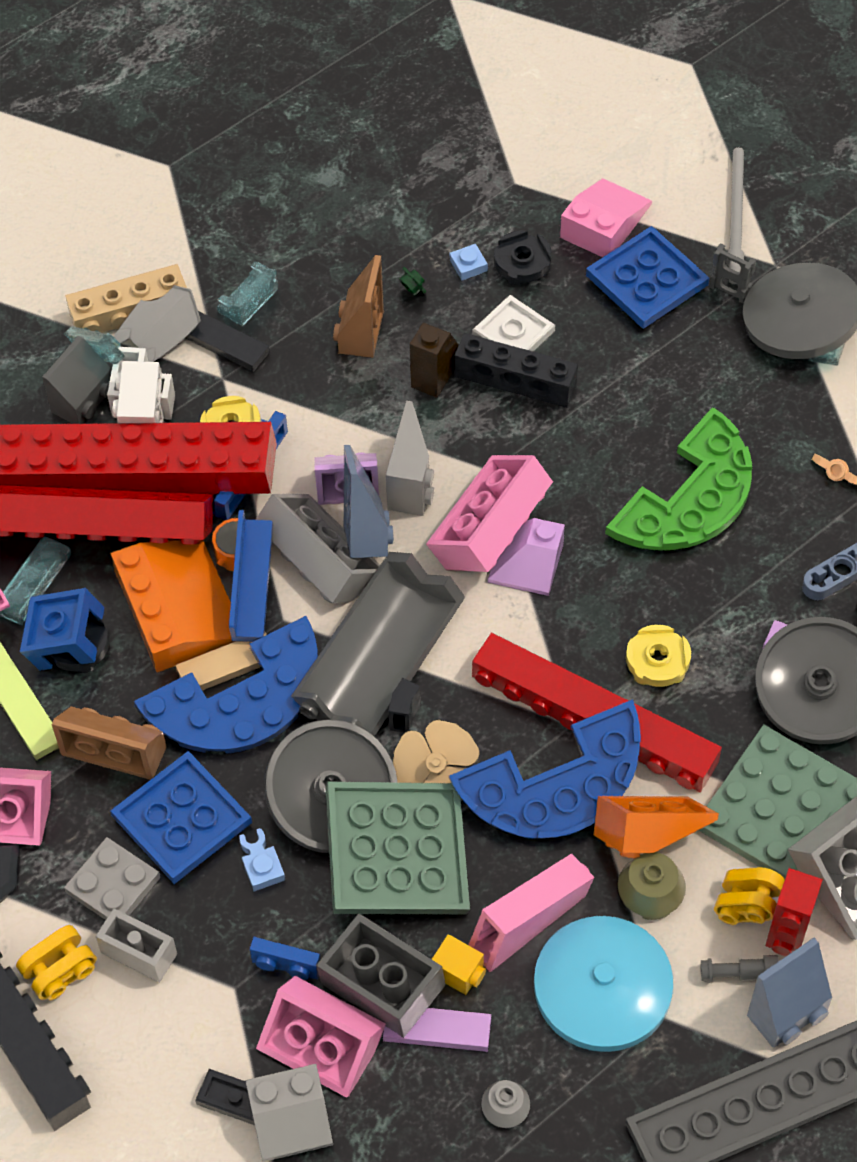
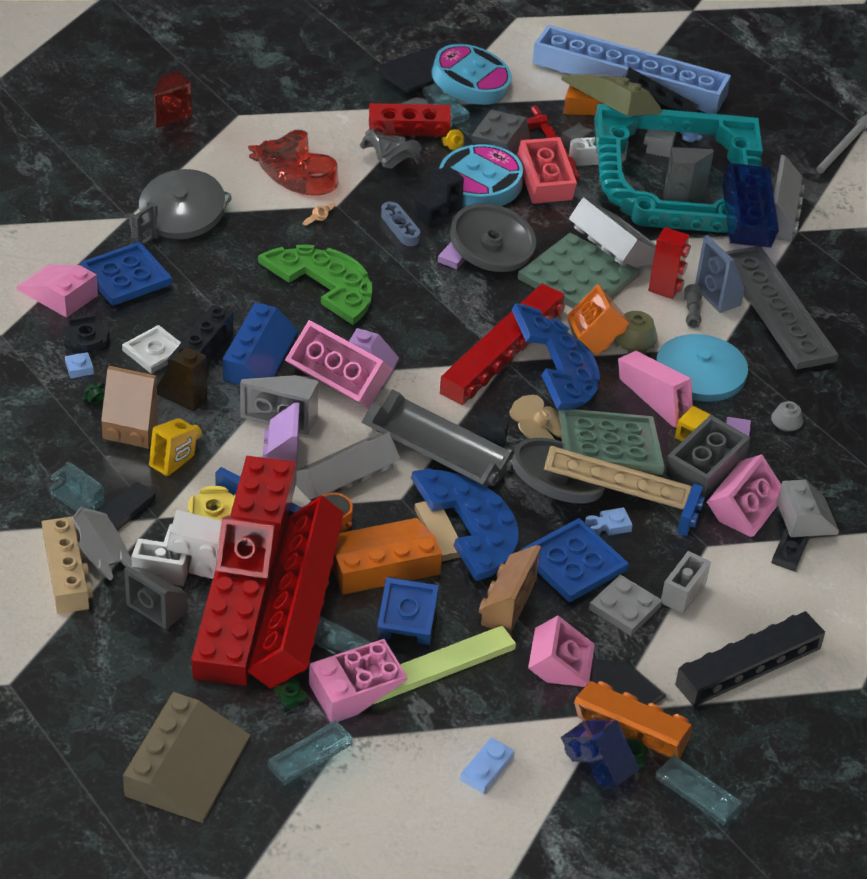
camera: 90 degrees left, 15 degrees down
yellow brick [16,925,97,1000] -> none
clear light blue plate [64,326,125,364] -> none
blue panel [229,510,273,642] -> none
sand blue slope [343,445,394,558] -> none
light yellow plate [626,625,691,687] -> none
yellow brick [714,867,785,925] -> none
light grey bar [726,148,744,284] -> none
none -> yellow torso [149,418,202,476]
none -> red slope [215,515,280,578]
none -> blue slope [223,302,298,384]
none -> tan tile [544,446,692,510]

